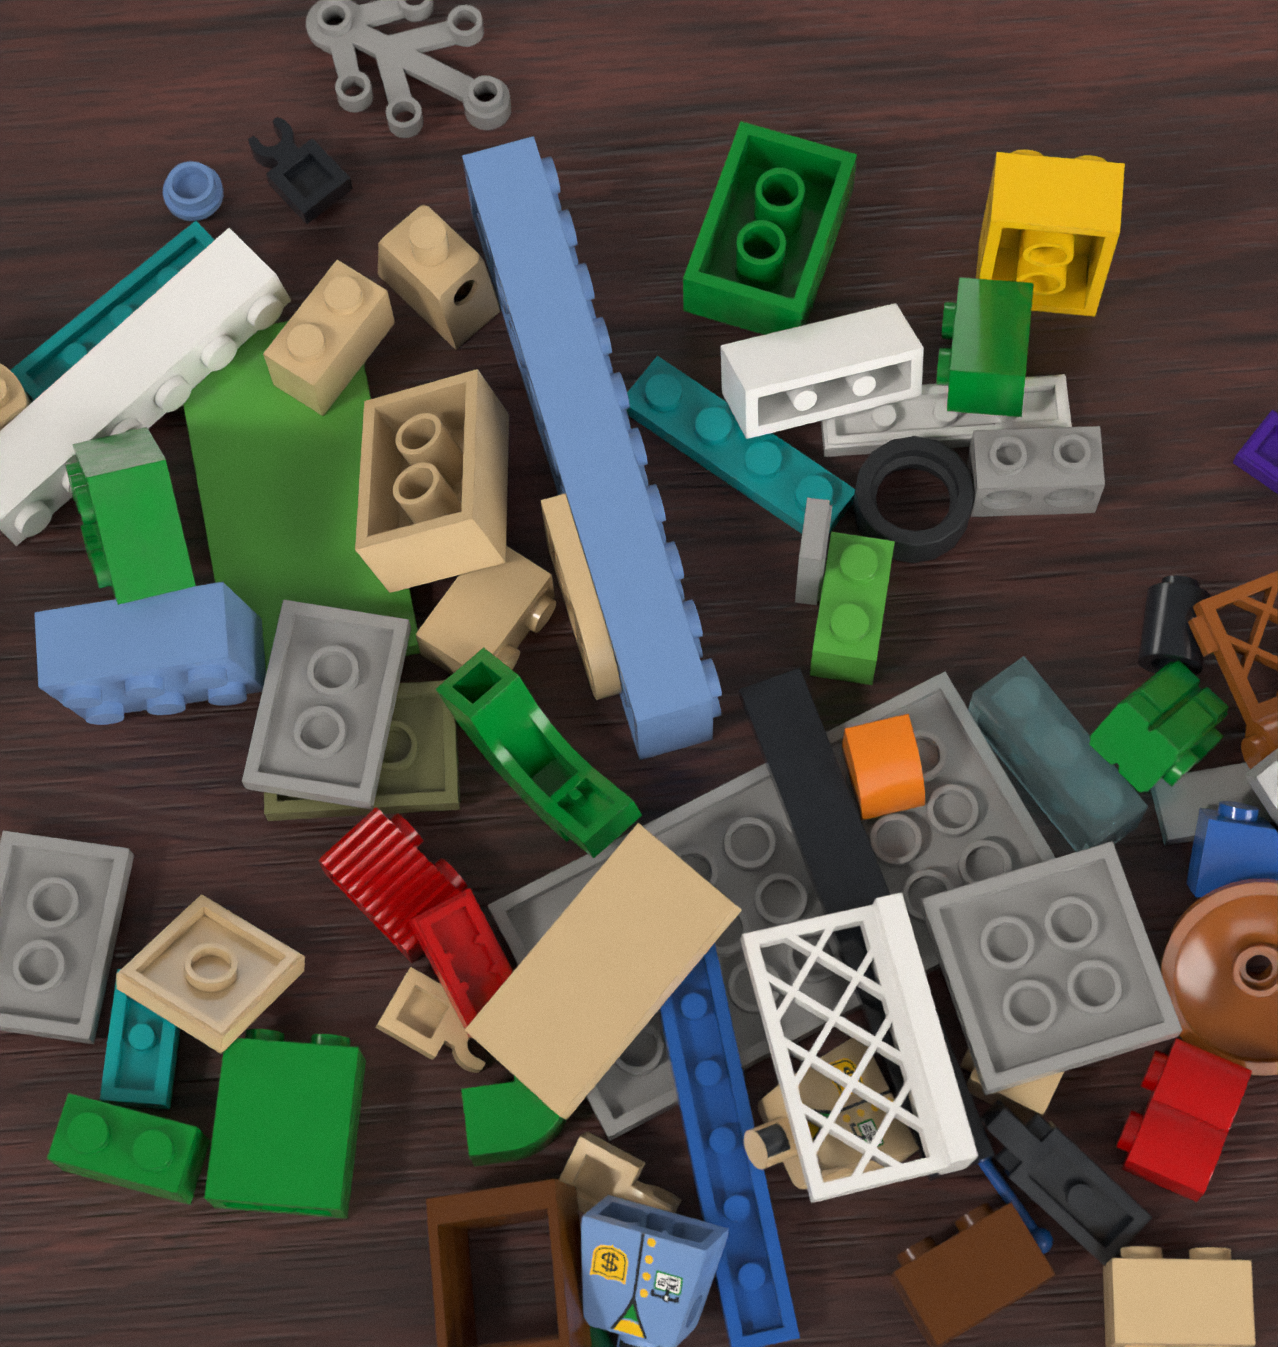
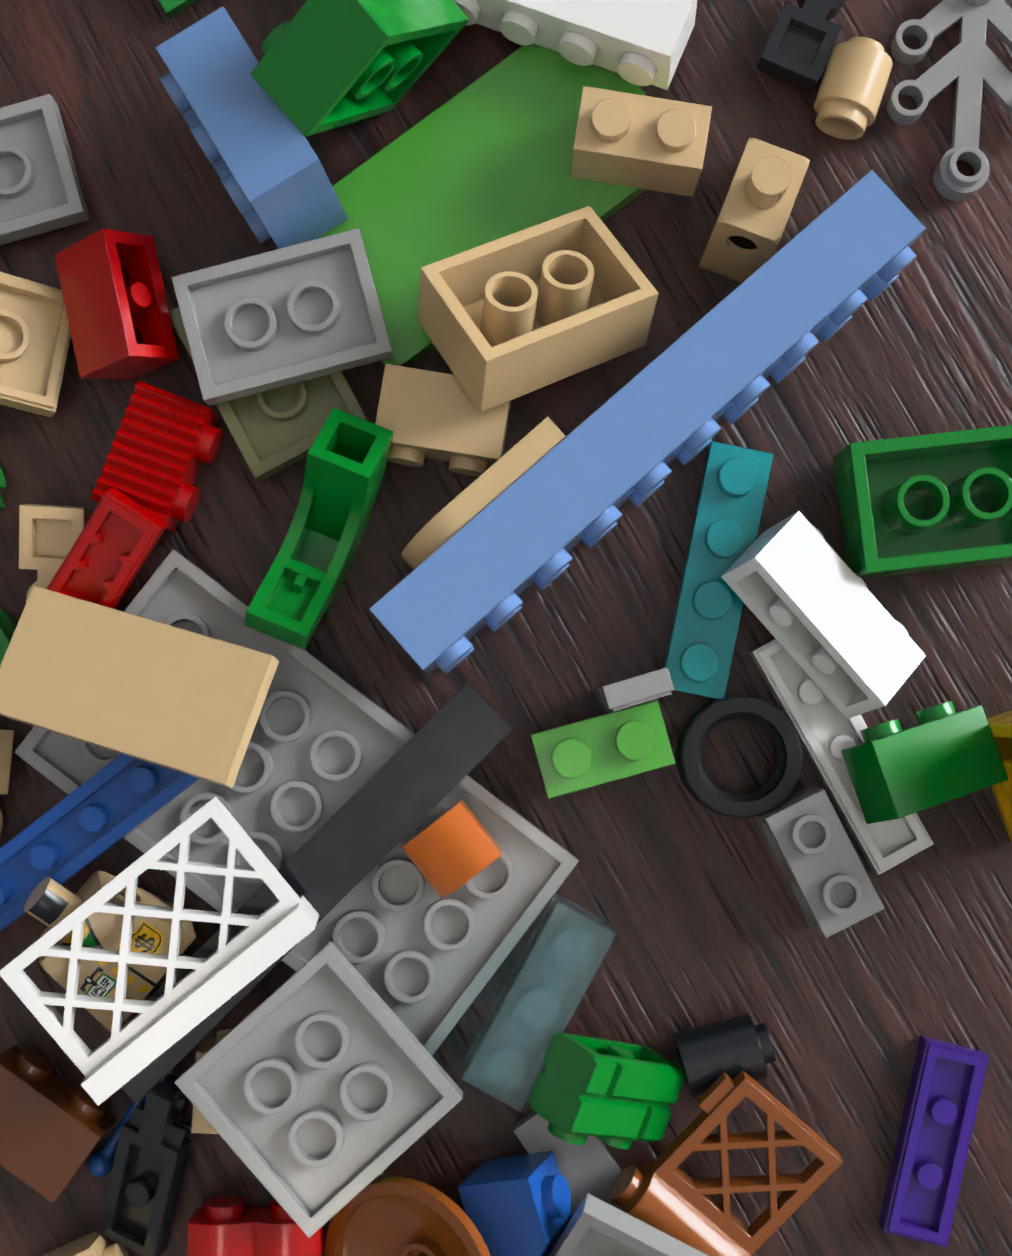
camera: 60 degrees right, 15 degrees up
none -> red brick [55,228,179,381]
none -> tan brick [814,37,893,140]

